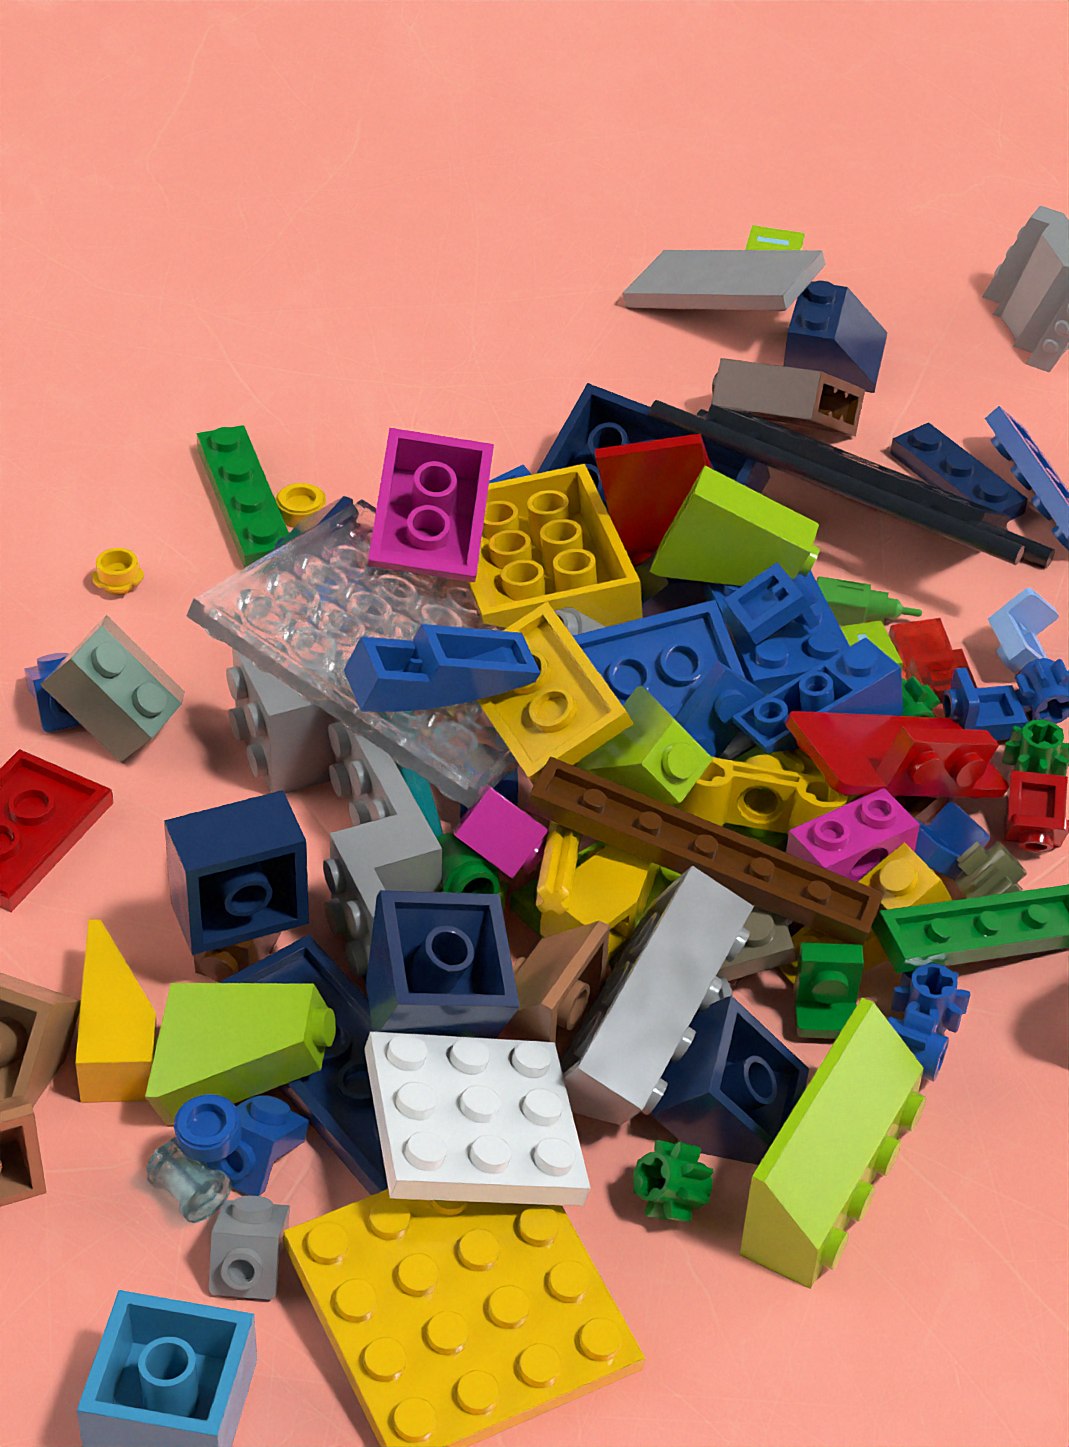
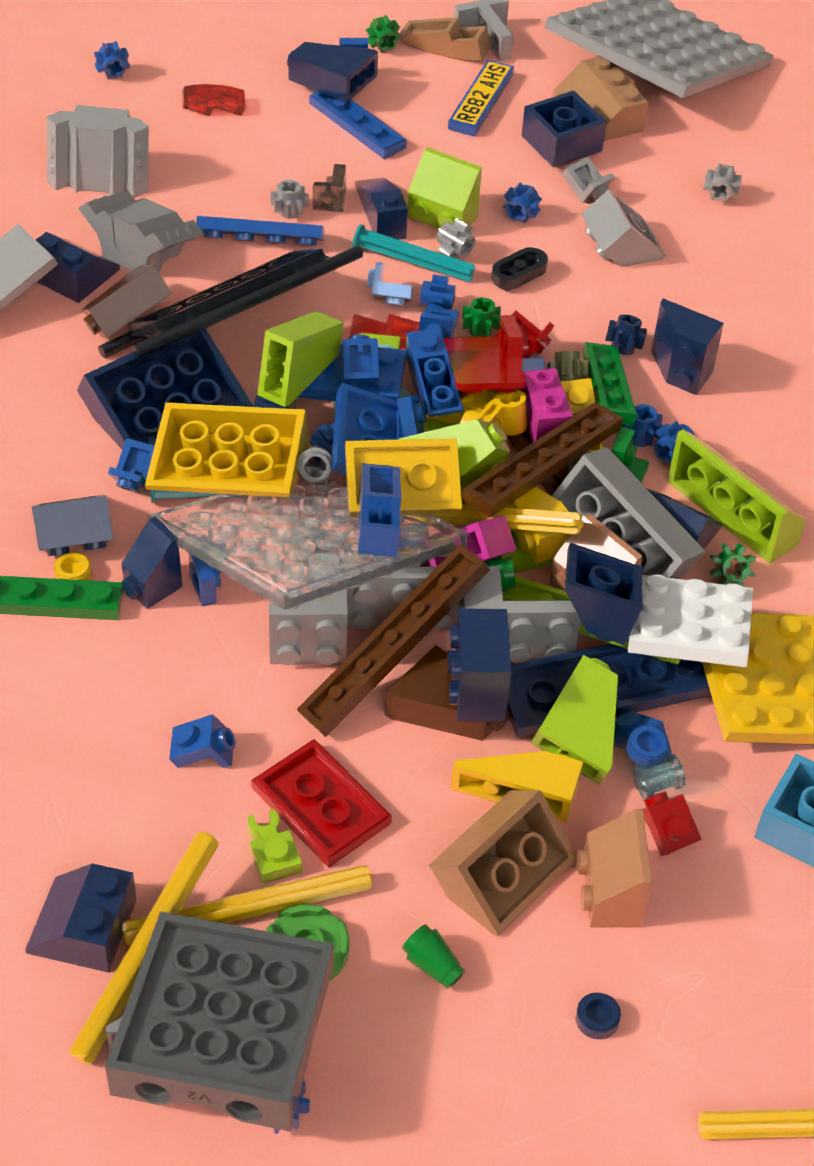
camera: 70 degrees left, 5 degrees up
sand green slope [40,615,185,762] -> none
yellow plate [92,548,144,595] -> none
light grey bracket [209,1195,290,1300] -> none
dark pink slope [367,427,494,582] -> none
red slope [595,434,712,569] -> none
dark blue plate [890,422,1028,522] -> none
none -> slope [31,494,113,556]
none -> light grey slope [78,190,204,272]
none -> reddish brown plate [296,544,490,738]
none -> red bracket [642,791,702,856]

